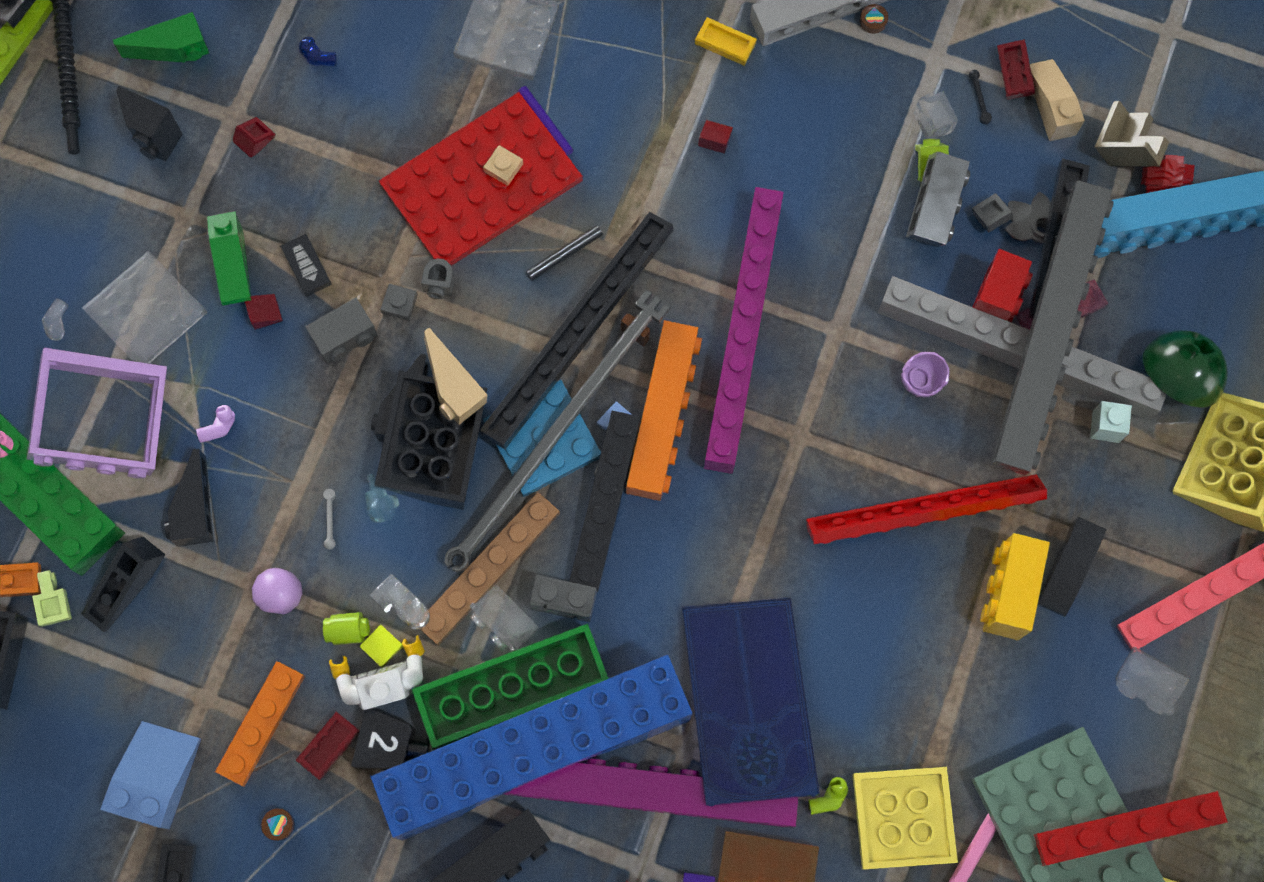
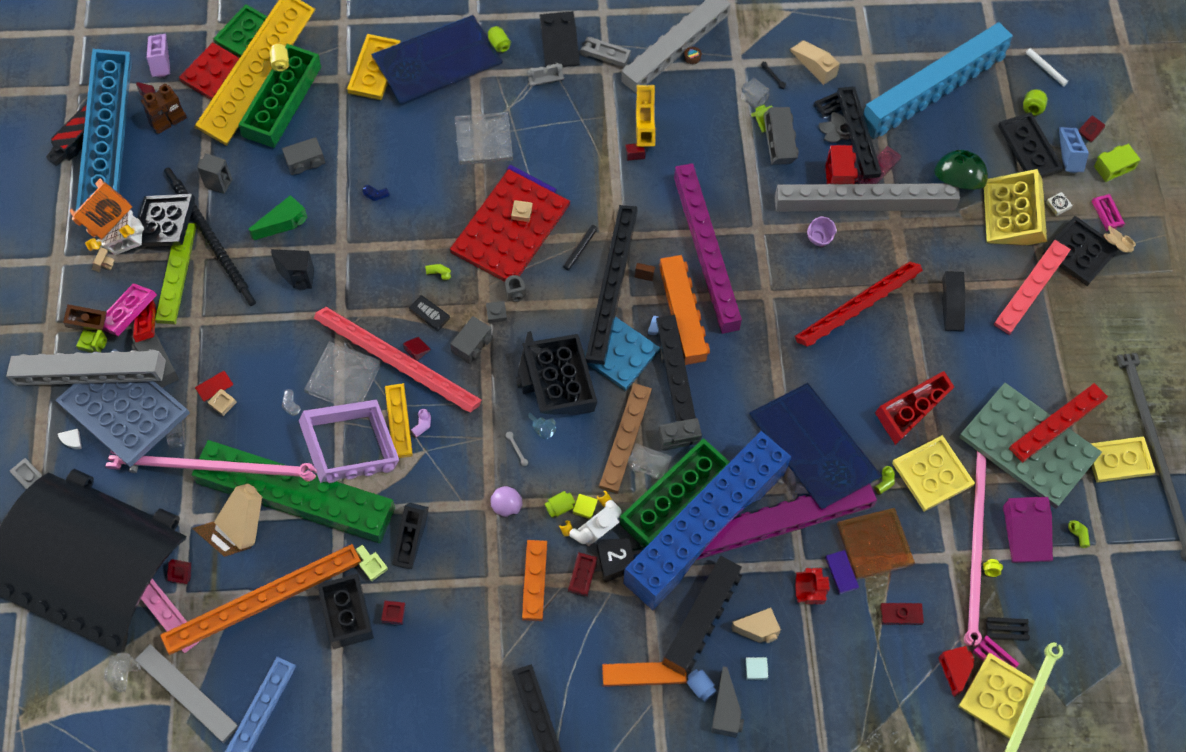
camera: 25 degrees left, 10 degrees down
medium blue slope [100,721,201,830] -> none
black slope [164,449,214,547] -> none
green slope [207,211,251,306] -> none
dark red slope [233,117,276,158] -> none
reddish brown tile [261,808,295,841] -> none
clear leg [370,574,430,630] -> none
tan slope [424,328,488,425] -> none
dark grey hinge [445,290,671,572] -> none
yellow tile [695,17,757,66] -> none
dark grey plate [972,193,1013,233] -> none
yellow brick [980,533,1050,640] -> none
dark grey brick [991,180,1114,475] -> none
dark red plate [997,39,1035,100] -> none
light aqua brick [1090,401,1132,443] -> none
dark tan panel [1095,101,1169,166] -> none
clear bracket [1115,646,1190,716] -> none
red hair [1141,155,1195,193] -> none
none -> coral plate [314,307,482,413]
none -> dark red tile [381,601,406,625]
none -> yellow tile [385,383,413,458]
none -> lime arm [425,264,451,280]
none -> yellow arch [636,85,656,146]
none -> black tile [814,92,842,118]
none -> red wedge [875,371,954,445]

